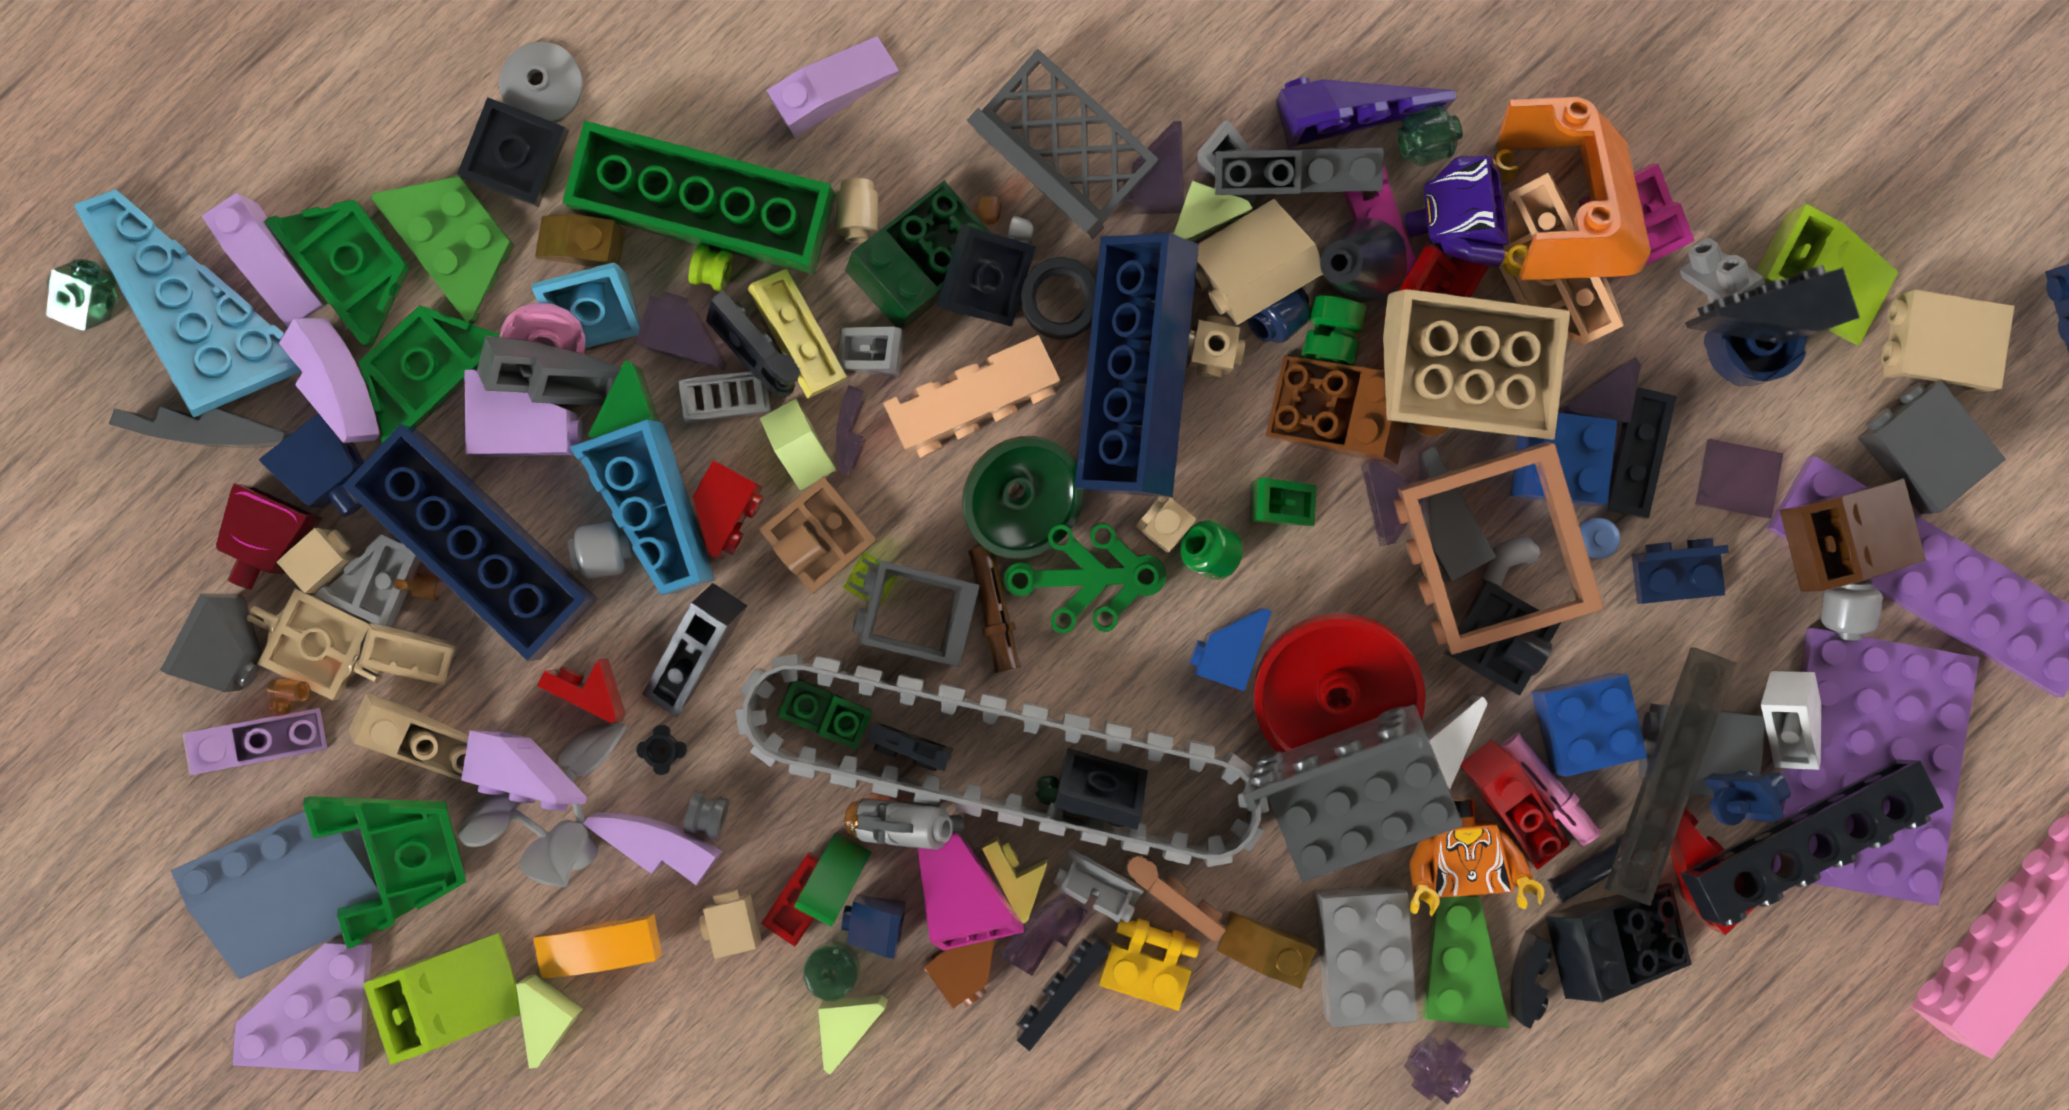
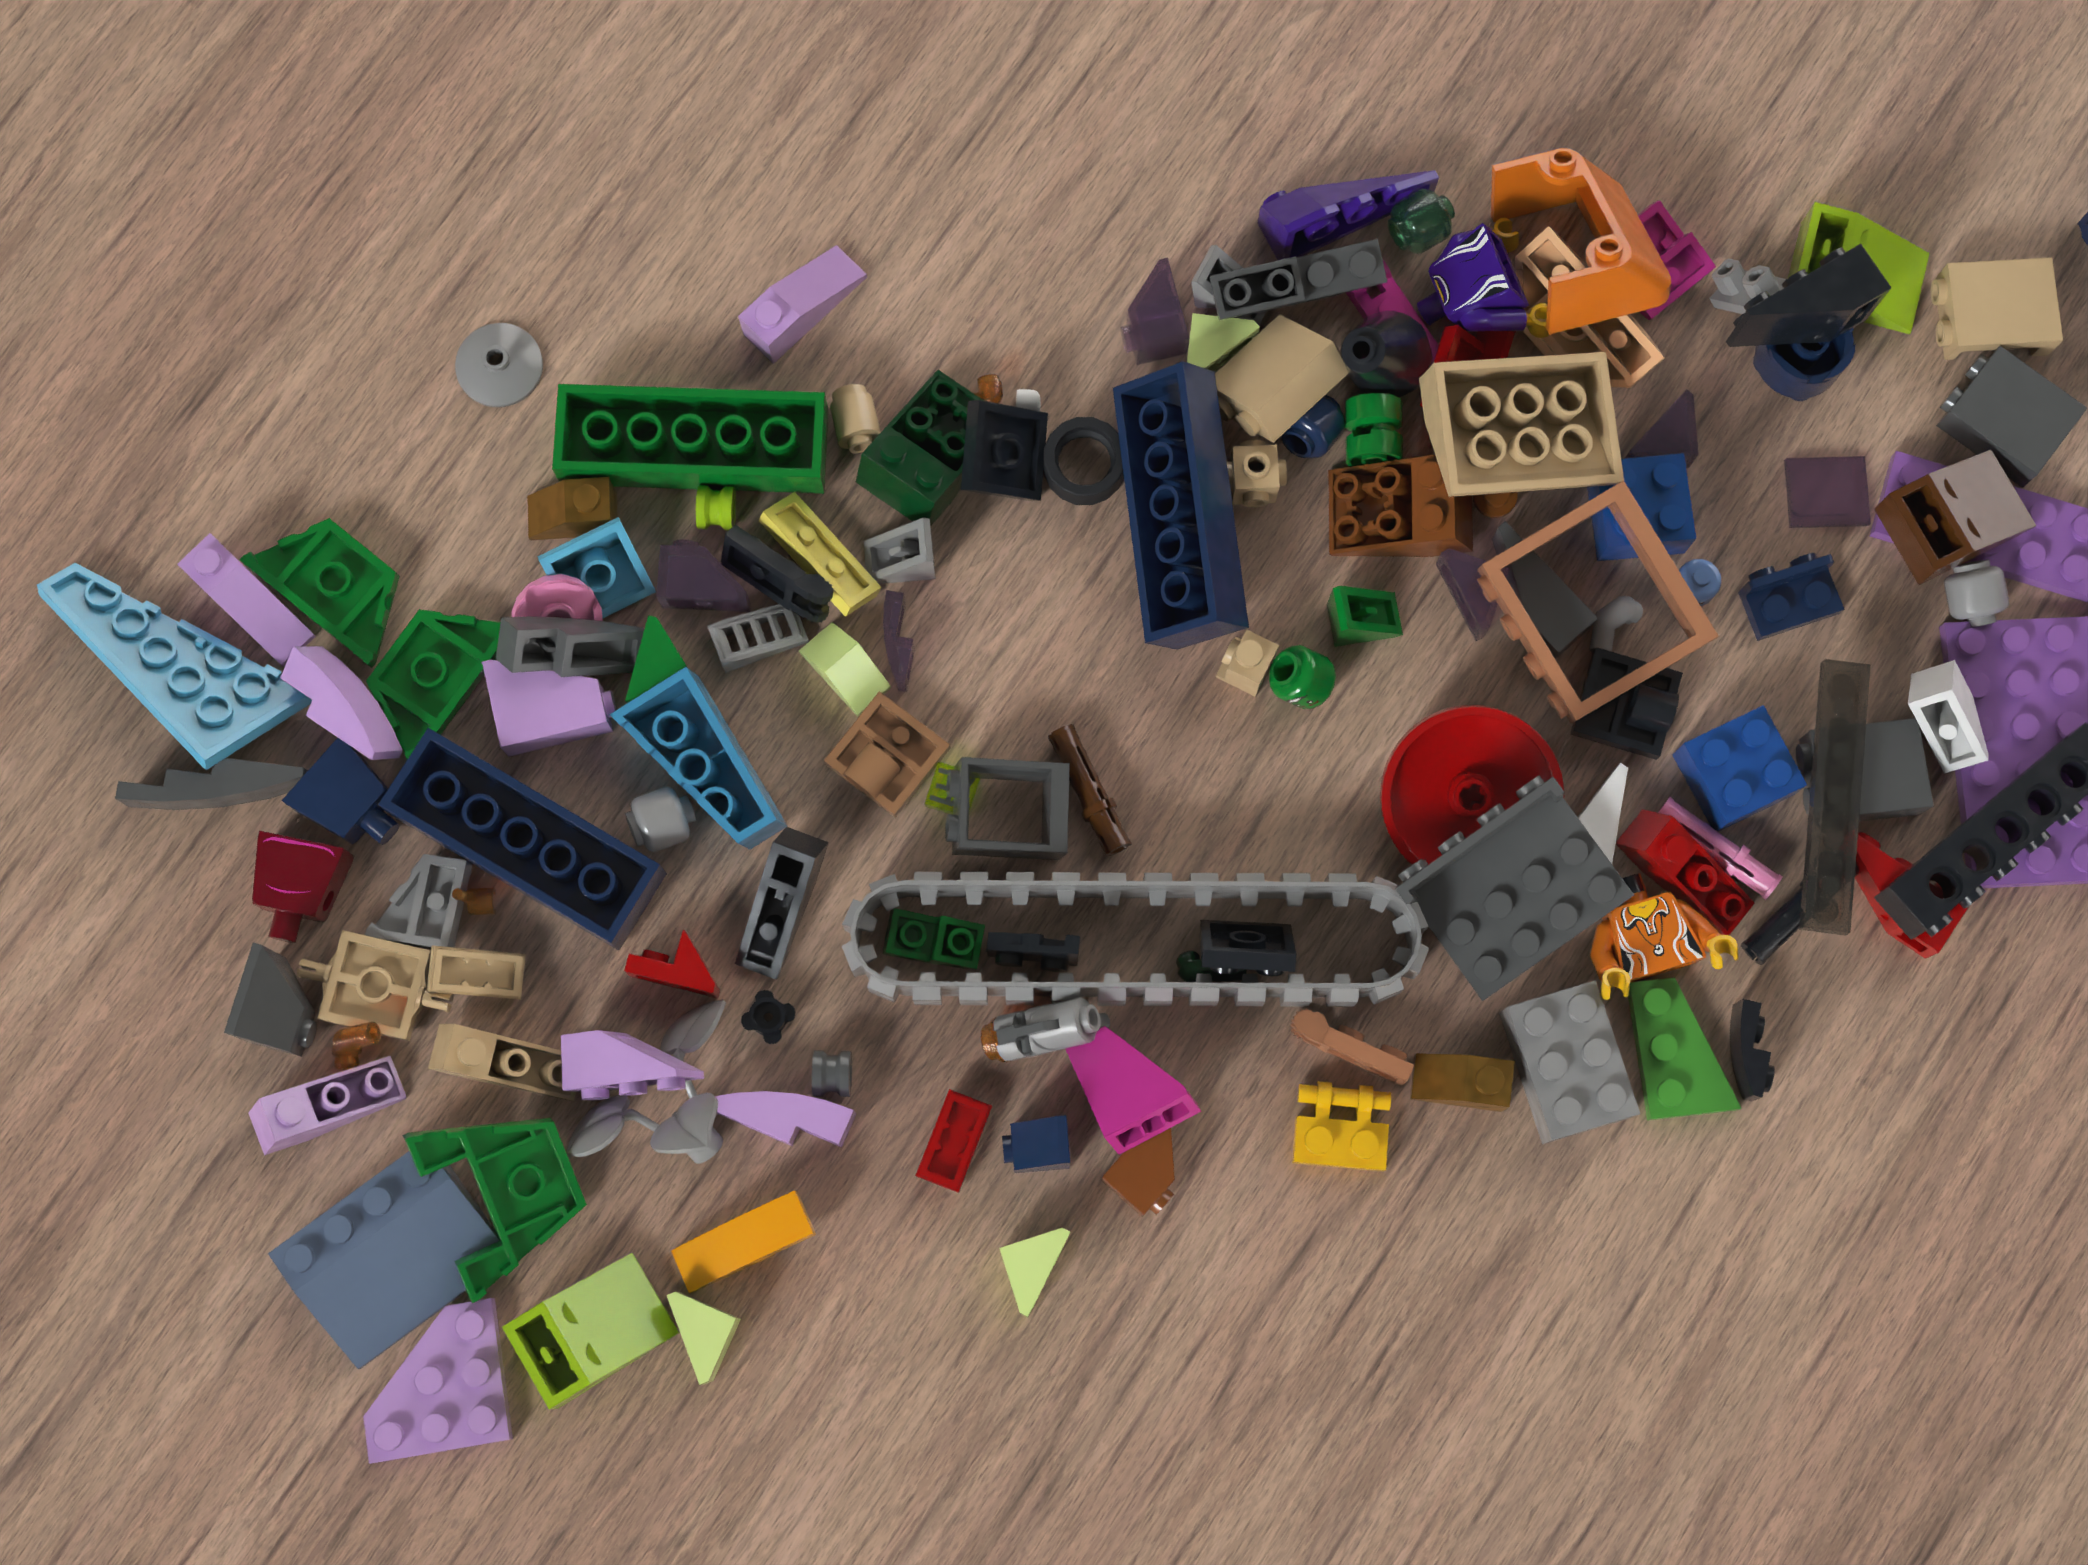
camera: 15 degrees left, 10 degrees down
clear green brick [46,259,117,331] -> none
tan brick [277,528,355,593] -> none
bright green wing [370,176,514,325] -> none
black plate [457,97,569,208] -> none
red slope [692,460,764,559] -> none
tan brick [699,889,762,959] -> none
green slope [794,833,872,927] -> none
clear green head [803,941,860,1001] -> none
light nougat wedge [883,335,1060,459] -> none
dark green dish [962,436,1084,559] -> none
dark grey fence [967,49,1160,240] -> none
light yellow slope [982,836,1047,923] -> none
slope [1000,893,1088,976] -> none
green plant [1003,522,1166,633] -> none
black plate [1015,934,1110,1051] -> none
light grey hinge [1052,849,1145,923] -> none
blue slope [1189,608,1272,691] -> none
clear purple brick [1404,1033,1474,1105] -> none
black slope [1545,883,1692,1003] -> none
black plate [1603,387,1677,519] -> none
dark blue hips [1704,770,1791,825] -> none

